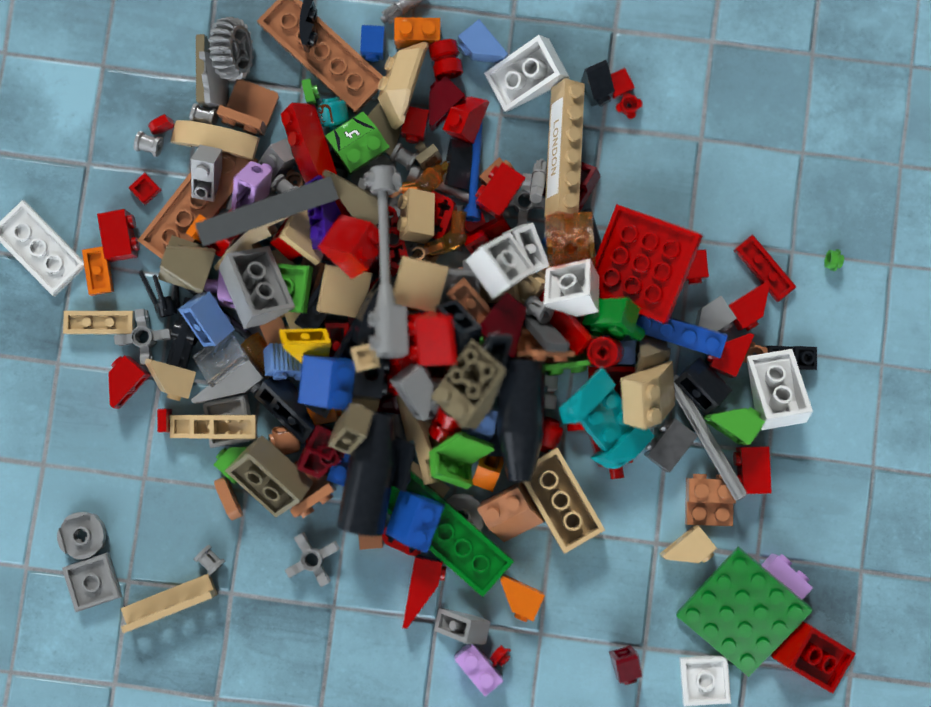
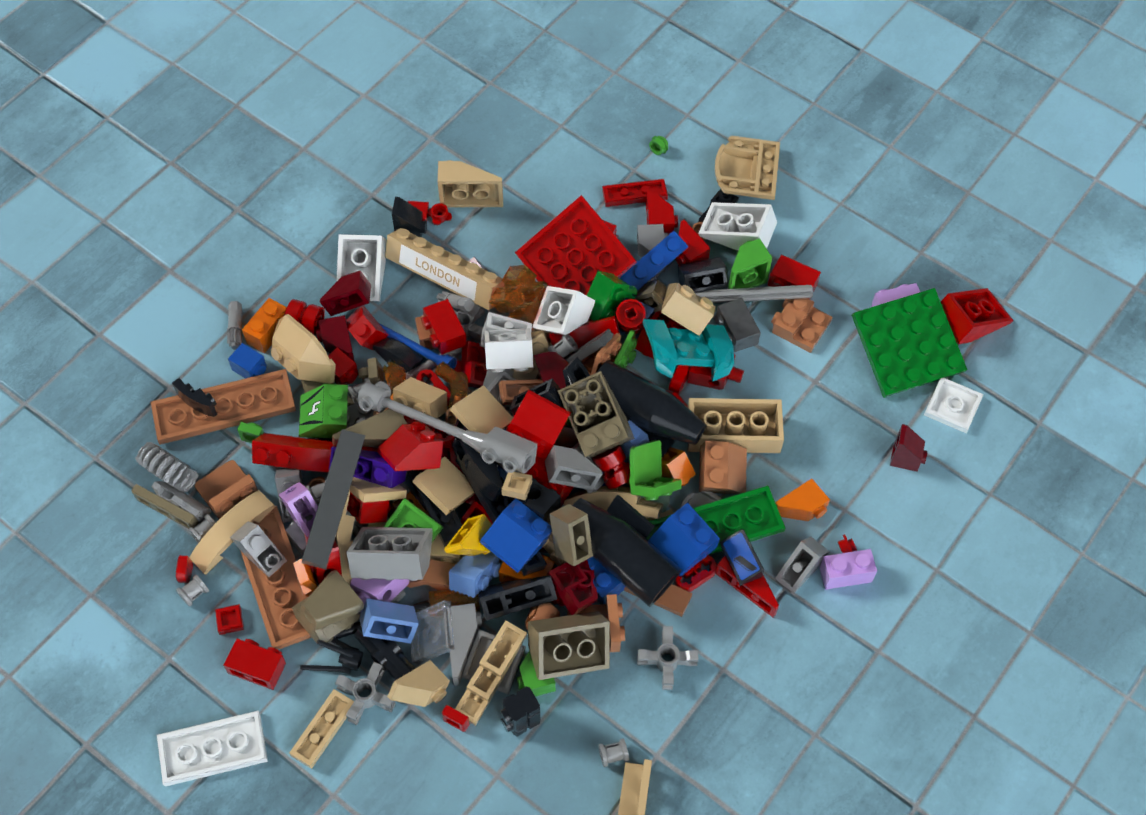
camera: 60 degrees left, 25 degrees down
orange plate [82,246,114,296] -> none
red slope [108,355,151,409] -> none
nougat beam [214,476,243,521] -> none
teal head [318,97,349,131] -> none
medium blue slope [458,19,508,63] -> none
tan slope [659,525,717,563] -> none
none -> dark red slope [320,270,371,316]
none -> tan slope [437,160,503,207]
none -> black brick [500,686,541,736]
none -> tan slope [715,136,780,200]
none -> slope [719,529,764,586]

